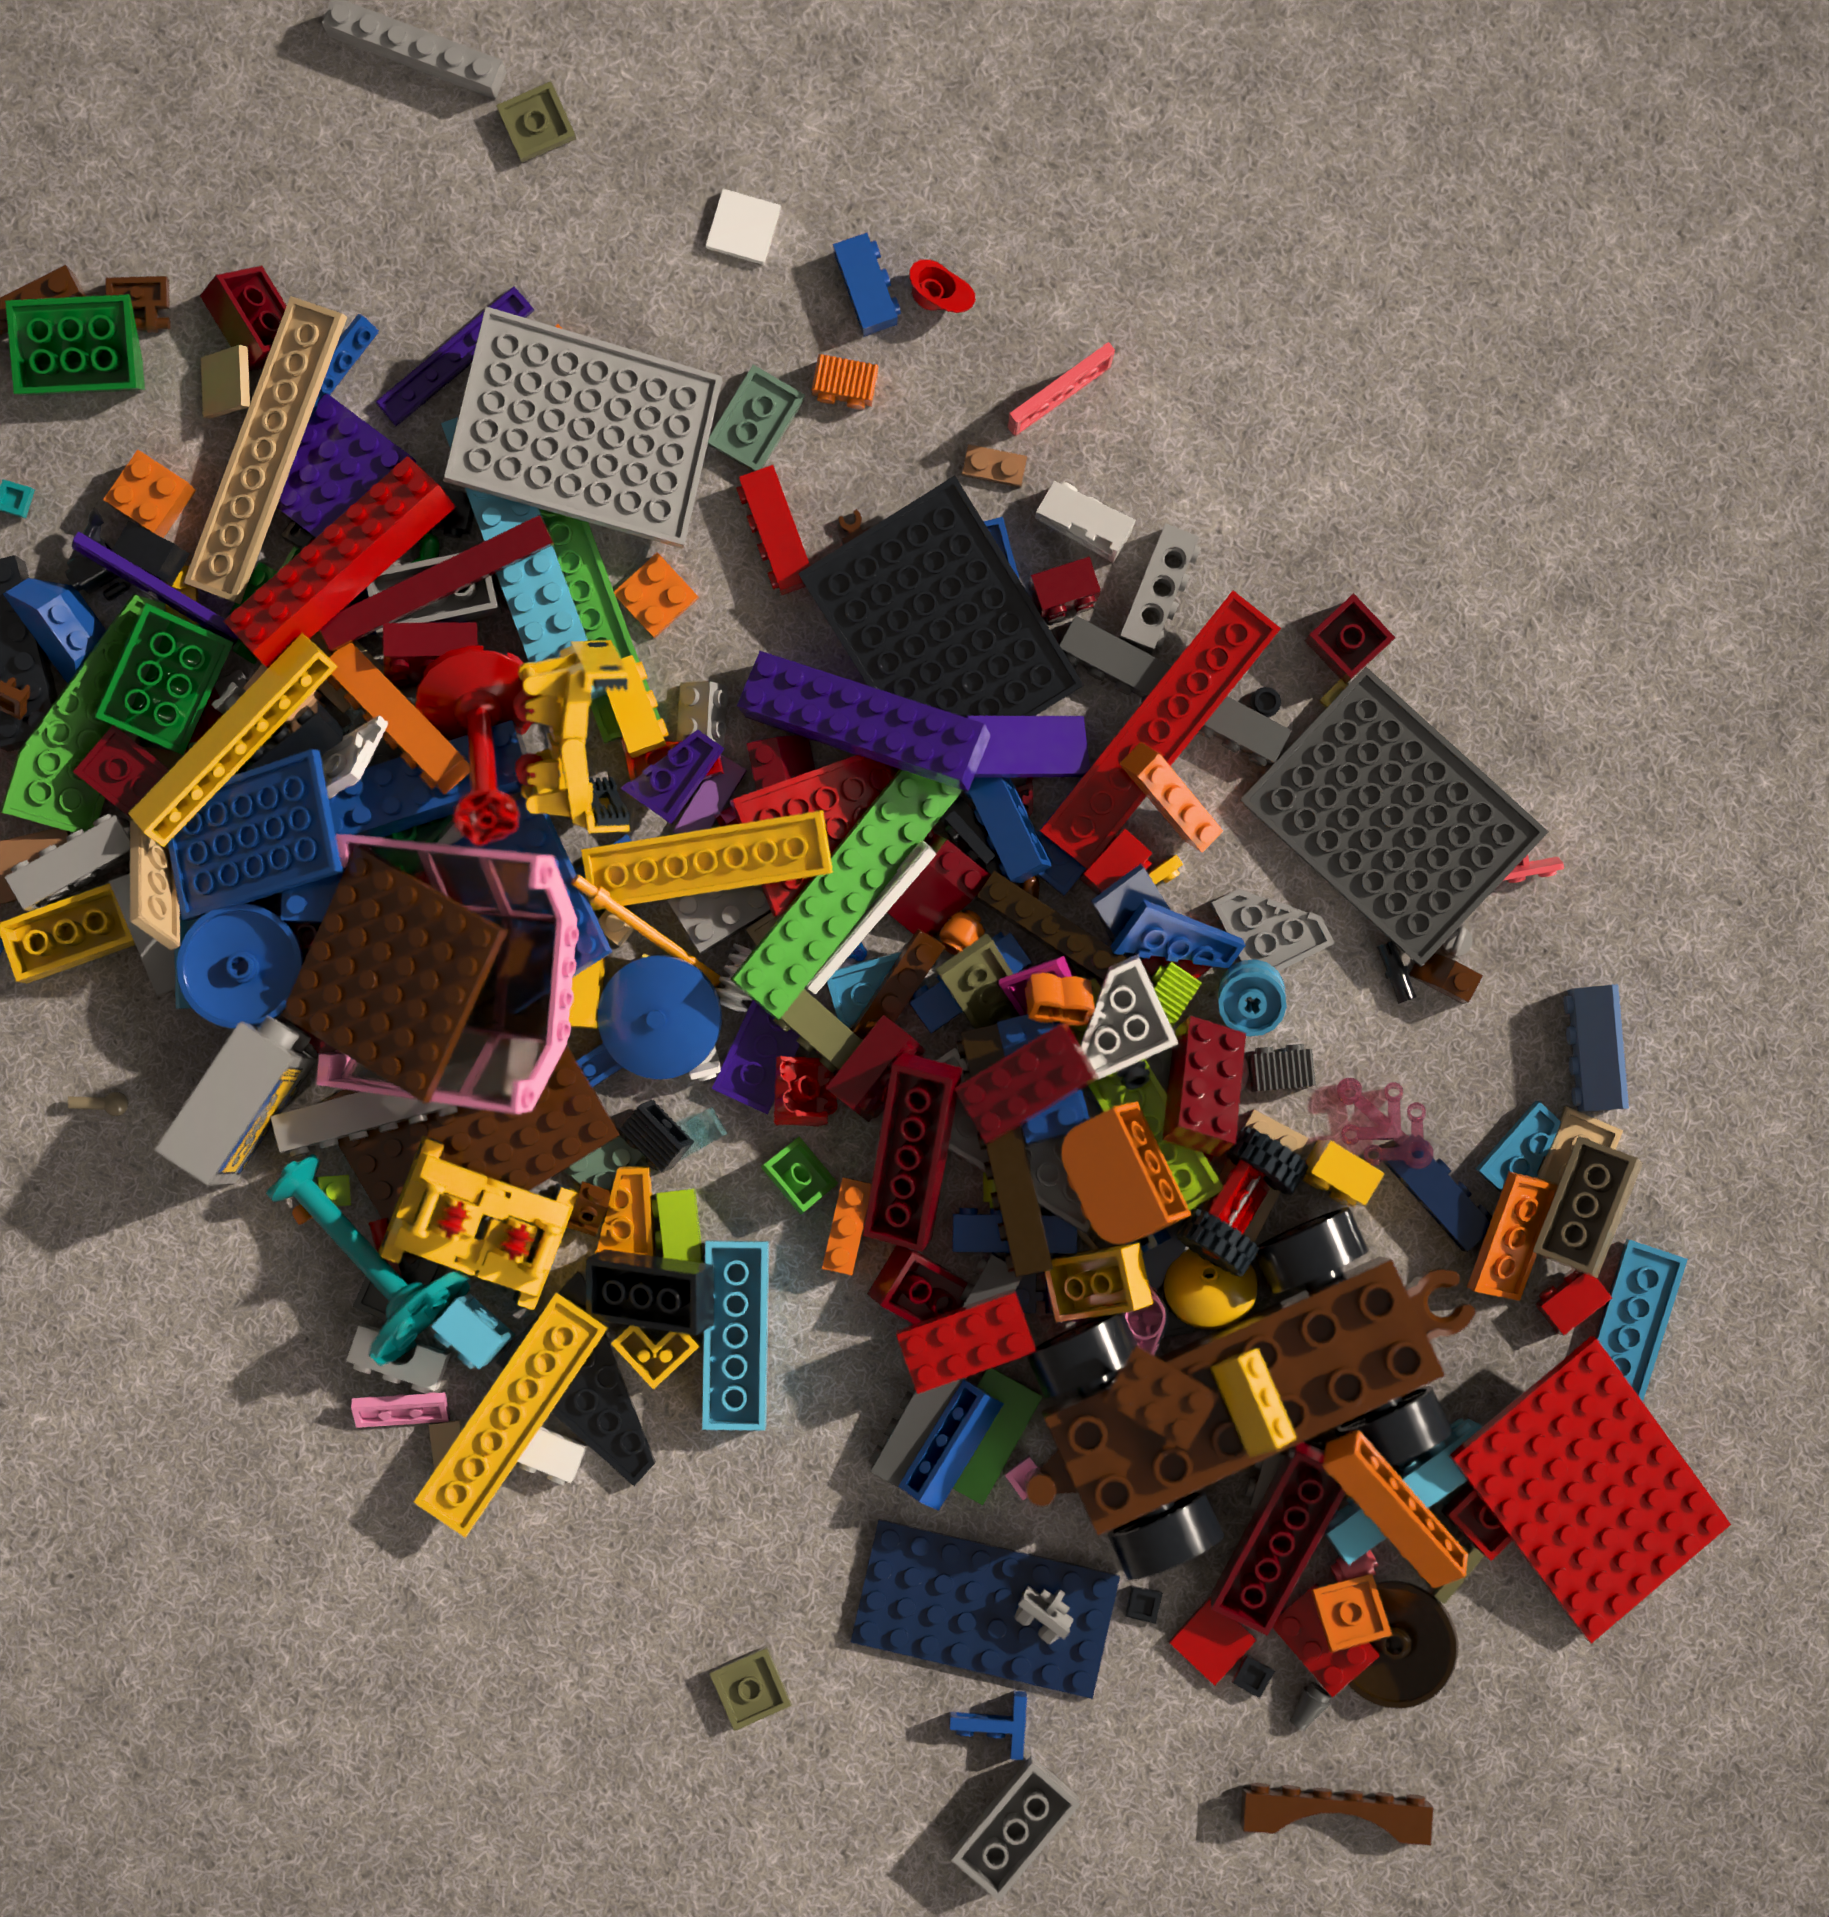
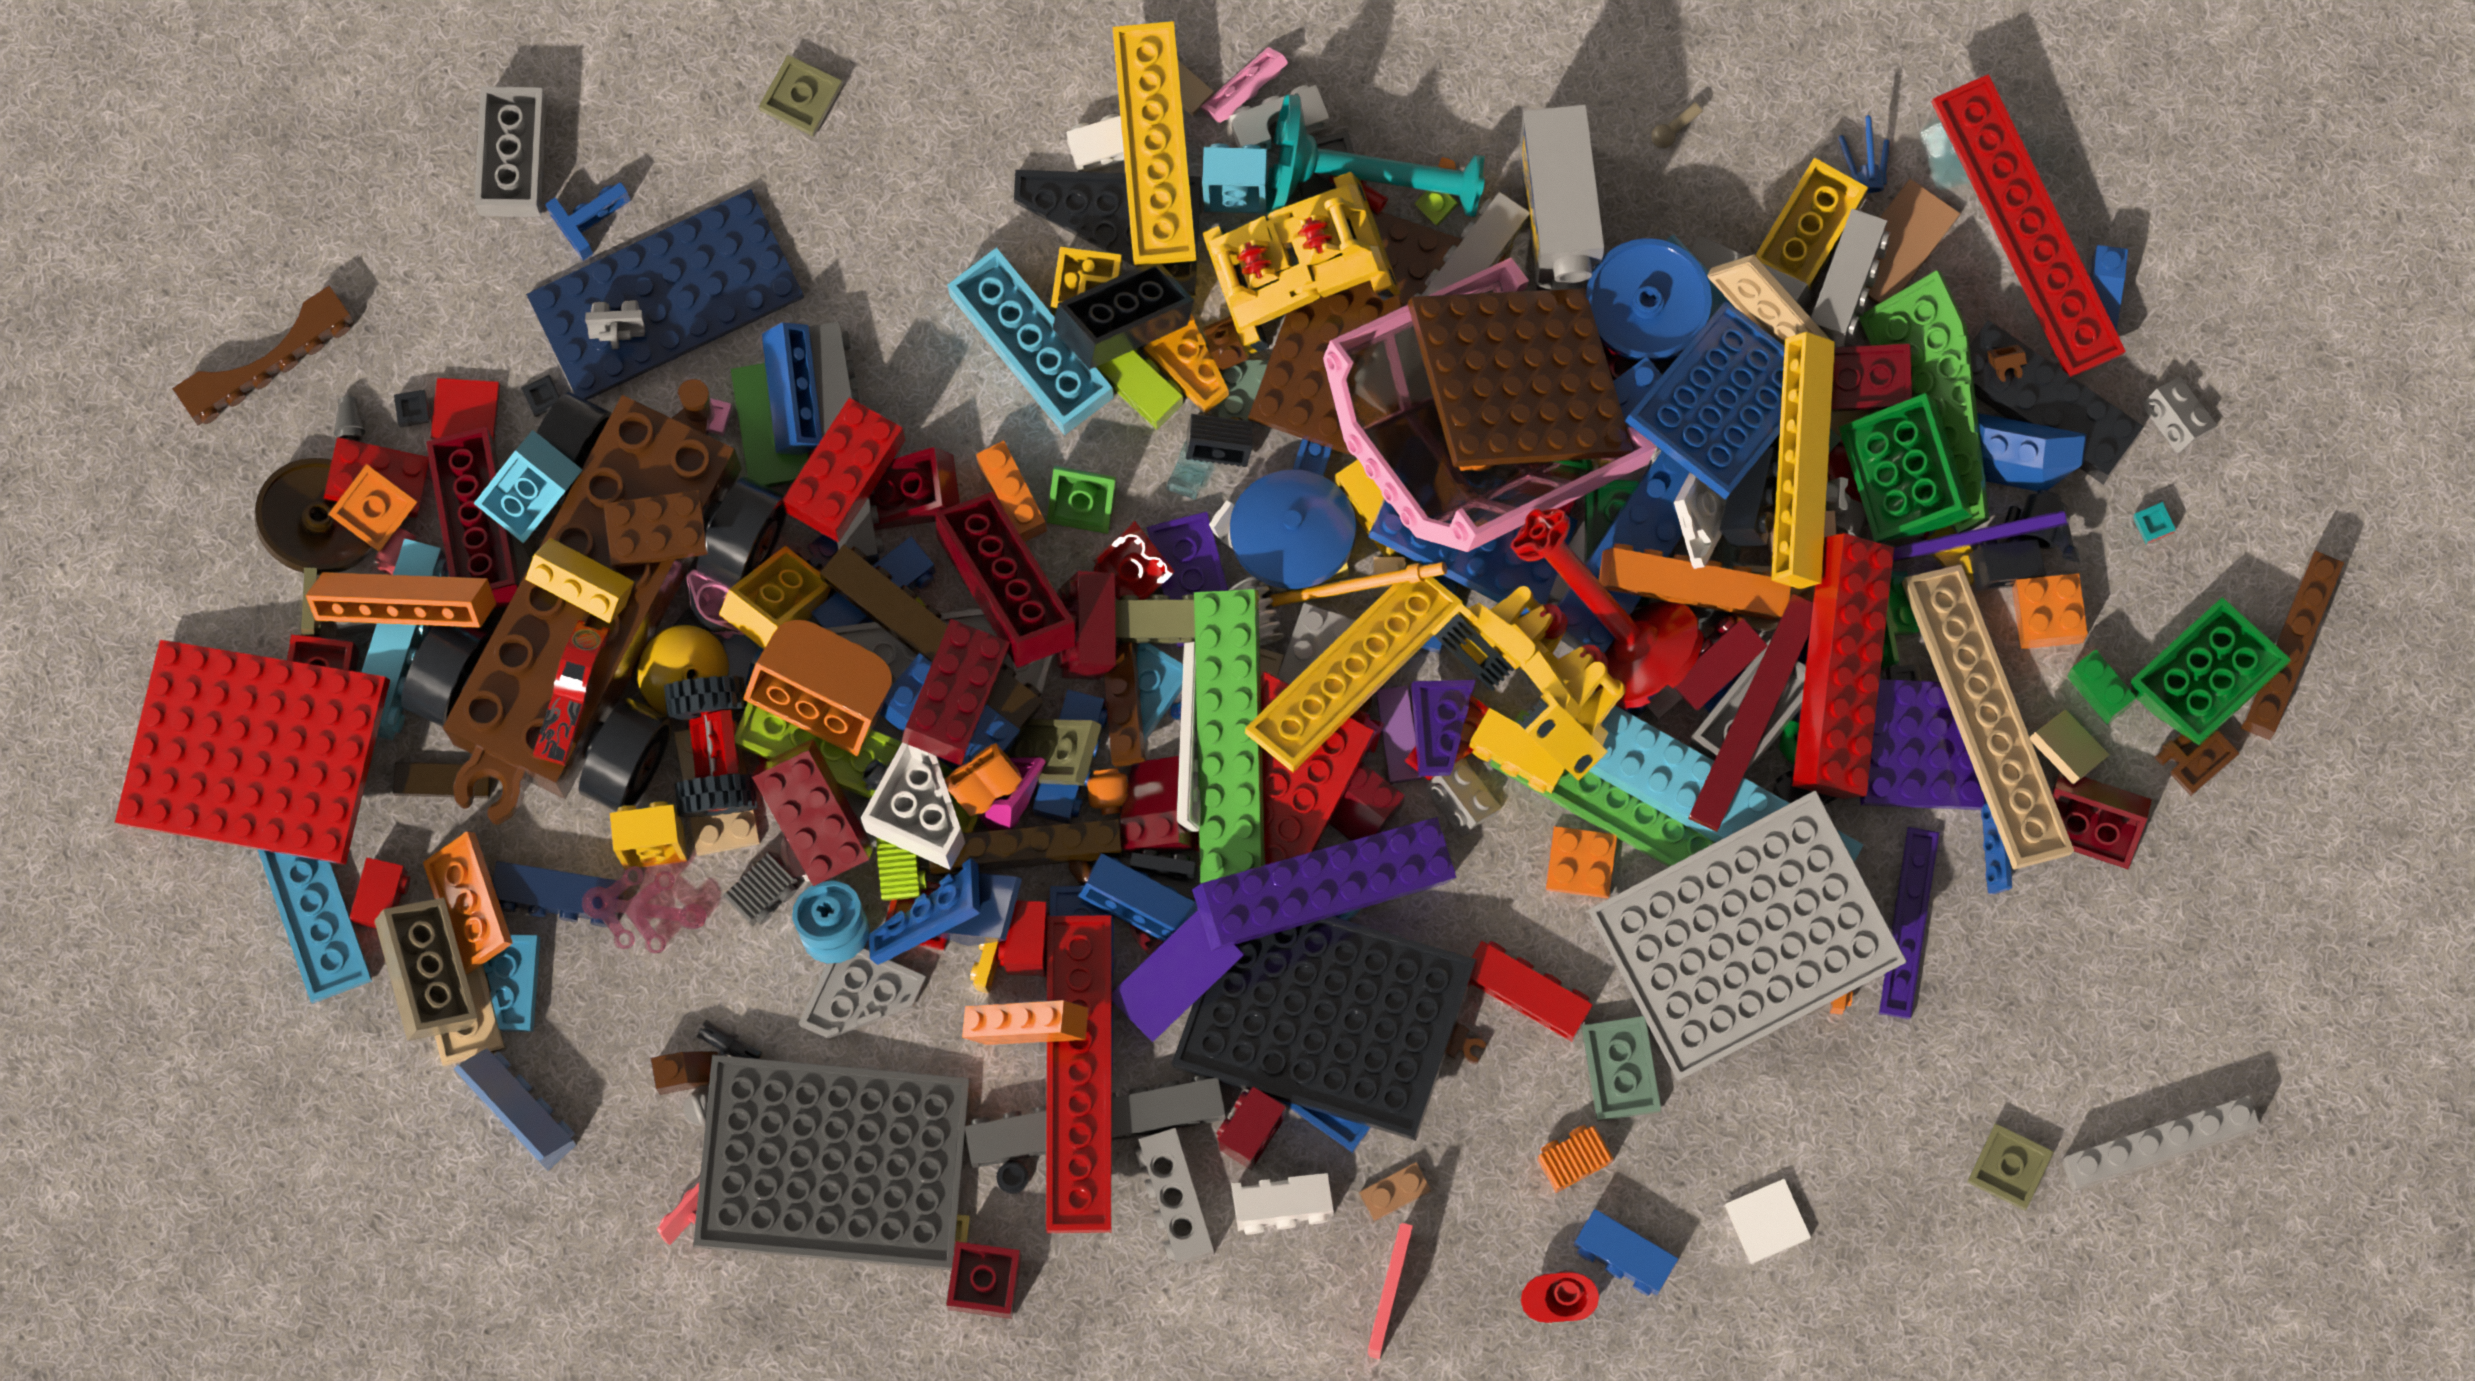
camera: 150 degrees right, 10 degrees down
none -> dark brown tile [393,762,491,799]
none -> medium azure brick [474,430,582,543]
none -> piece [533,620,610,766]
none -> green brick [2067,649,2136,725]

